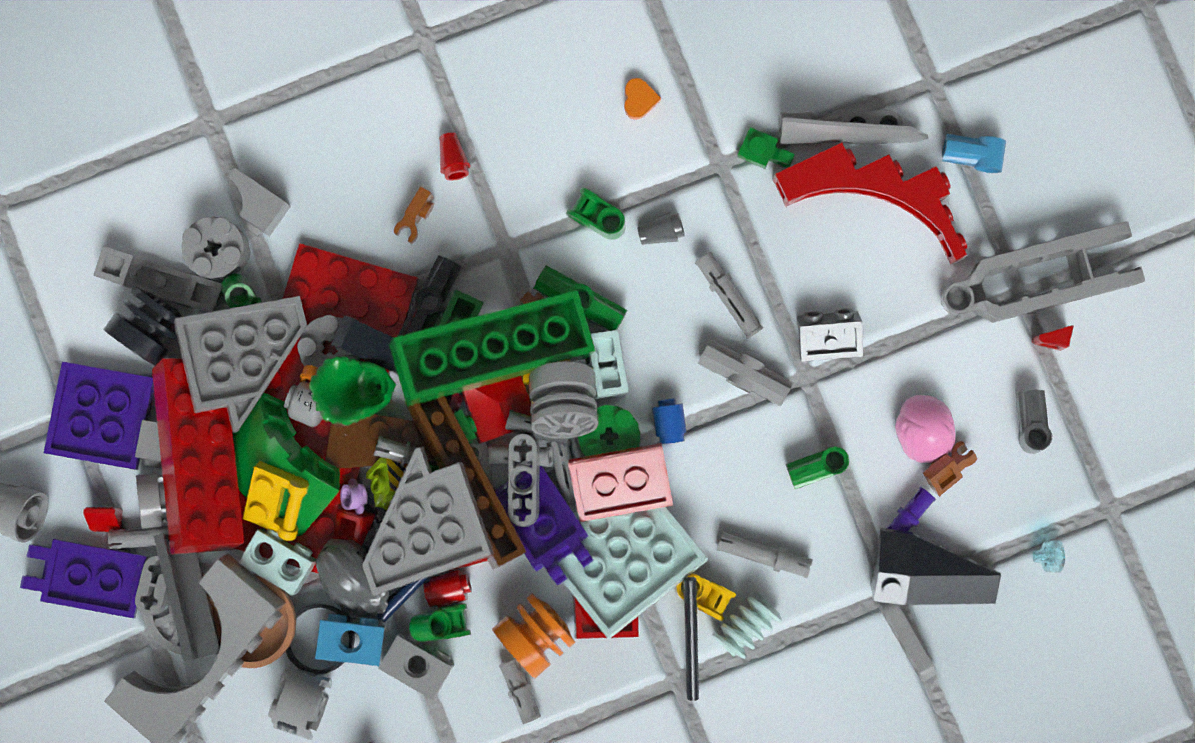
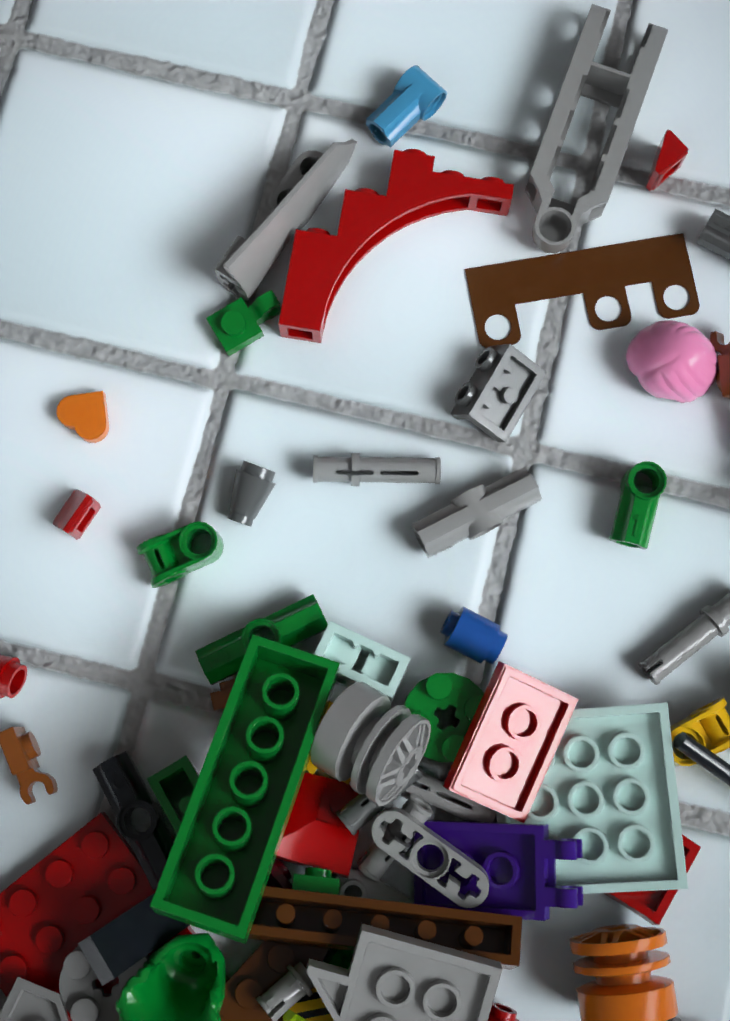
camera: 60 degrees left, 5 degrees down
none -> red slope [53,489,101,540]
none -> reddish brown piece [465,233,700,348]

